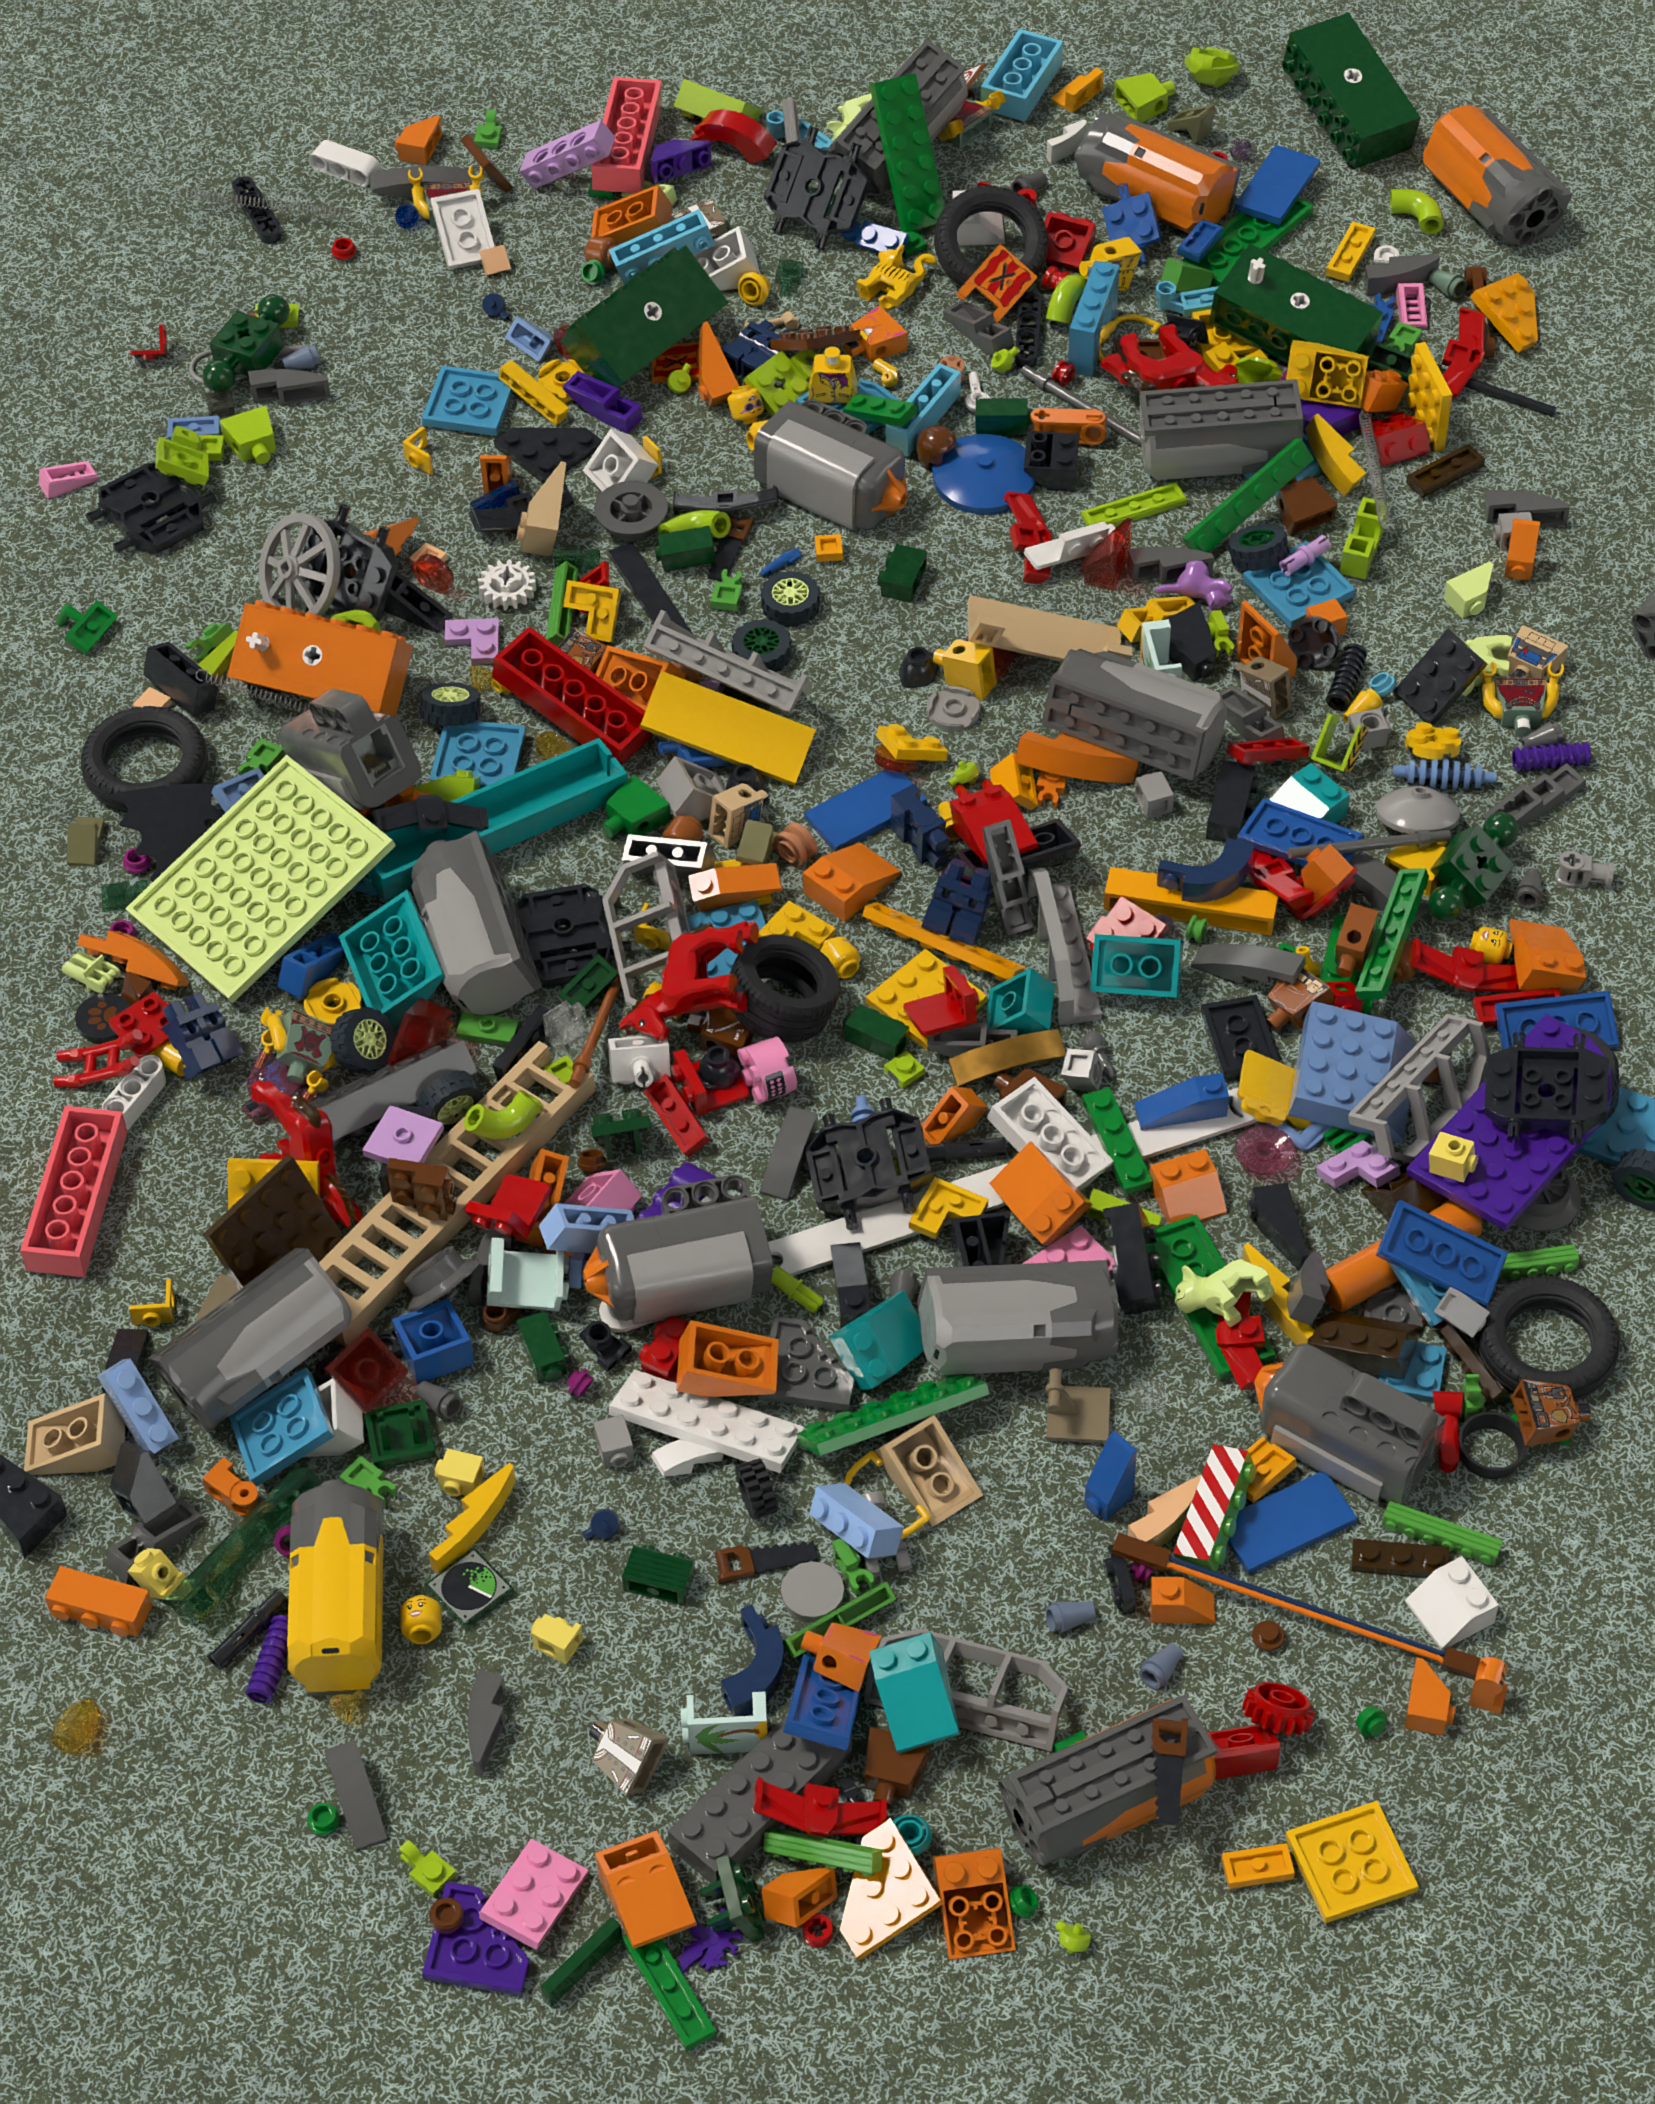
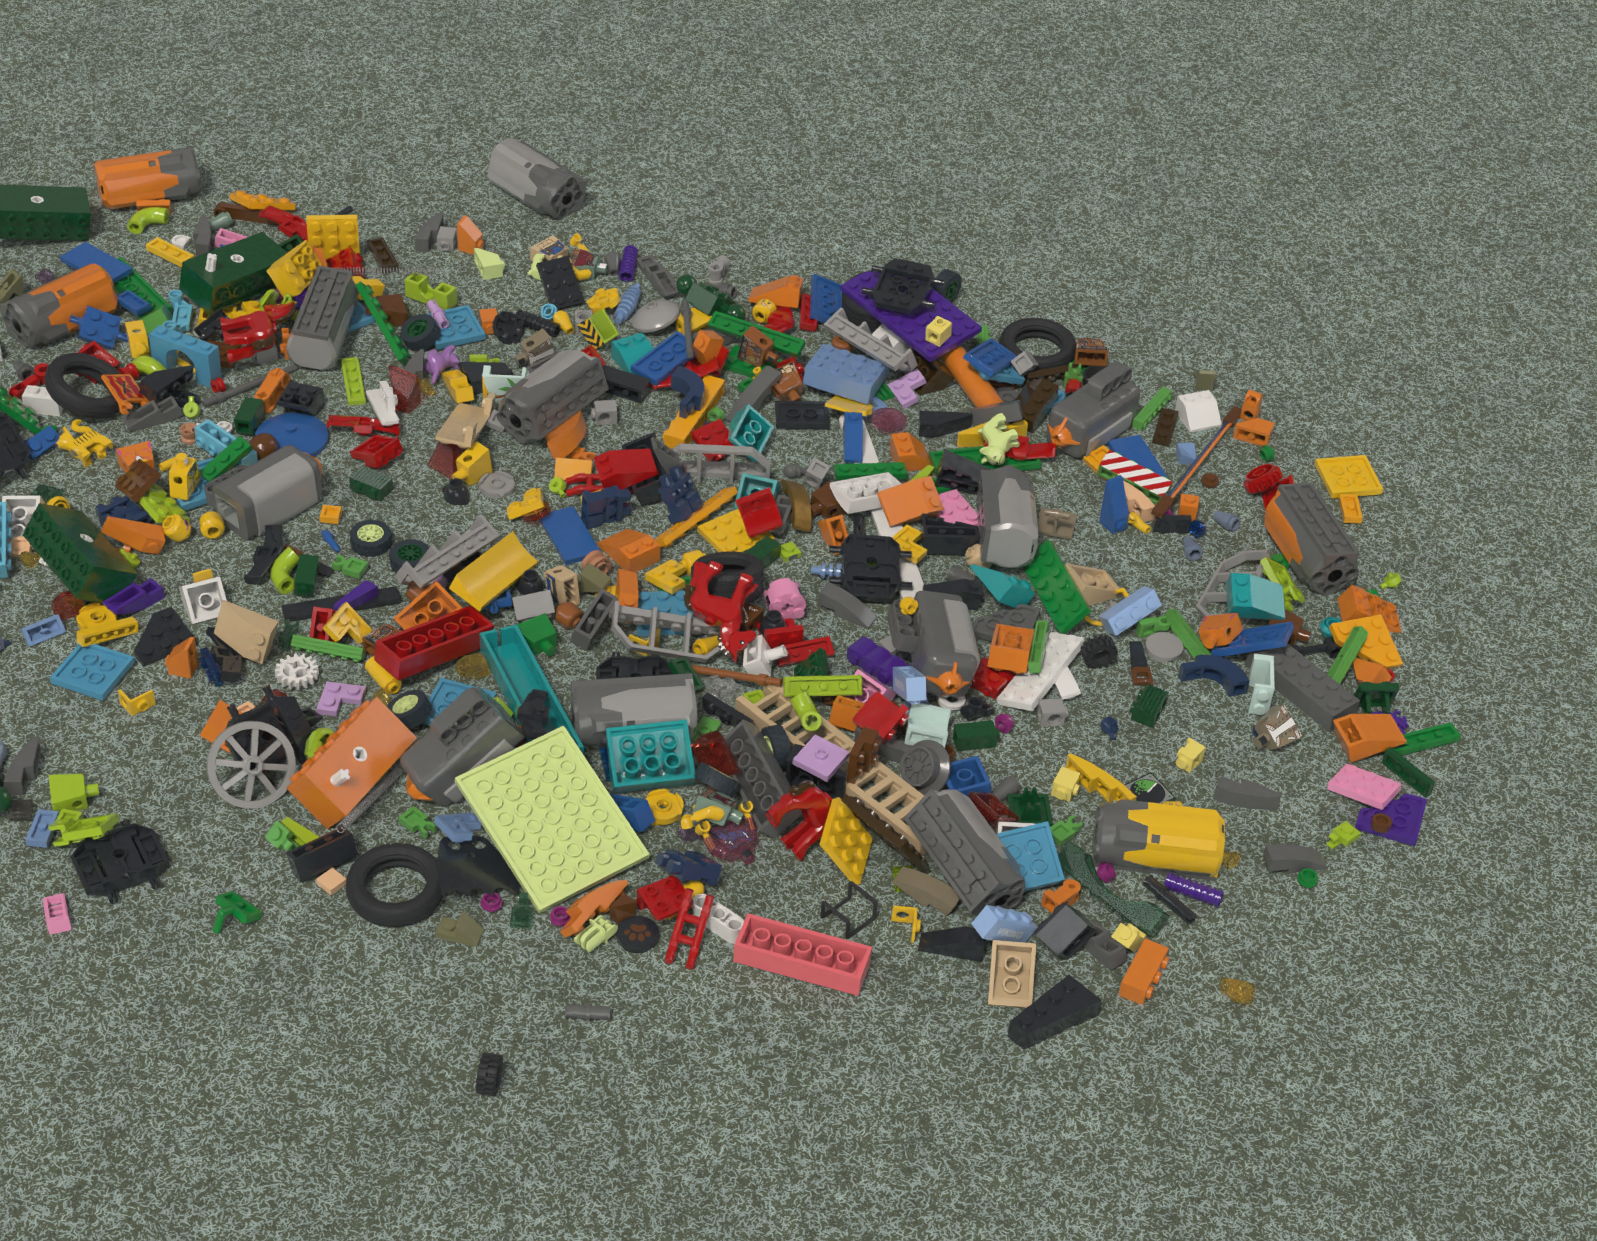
camera: 85 degrees left, 10 degrees down
dark grey wheel [594,481,668,542] -> none
tan piece [744,311,799,330] -> none
red plate [753,1777,887,1838] -> none
black piece [1151,1718,1188,1826] -> none
orange slope [1236,600,1297,679] -> none
none -> orange plate [136,199,172,214]
none -> black slope [139,365,194,404]
none -> dark purple piece [333,580,378,612]
none -> red plate [350,435,403,469]
none -> clear yellow rock [416,378,436,397]
none -> lime tile [783,675,862,697]
none -> black piece [820,881,878,939]
none -> yellow plate [899,596,918,615]
none -> bright green piece [1028,621,1049,673]
none -> yellow arm [1128,512,1151,534]
none -> medium blue slope [1175,442,1196,464]
none -> clear blue plate [1189,520,1206,538]
none -> olive slope [1193,370,1216,391]
none -> lime plate [1260,557,1305,612]

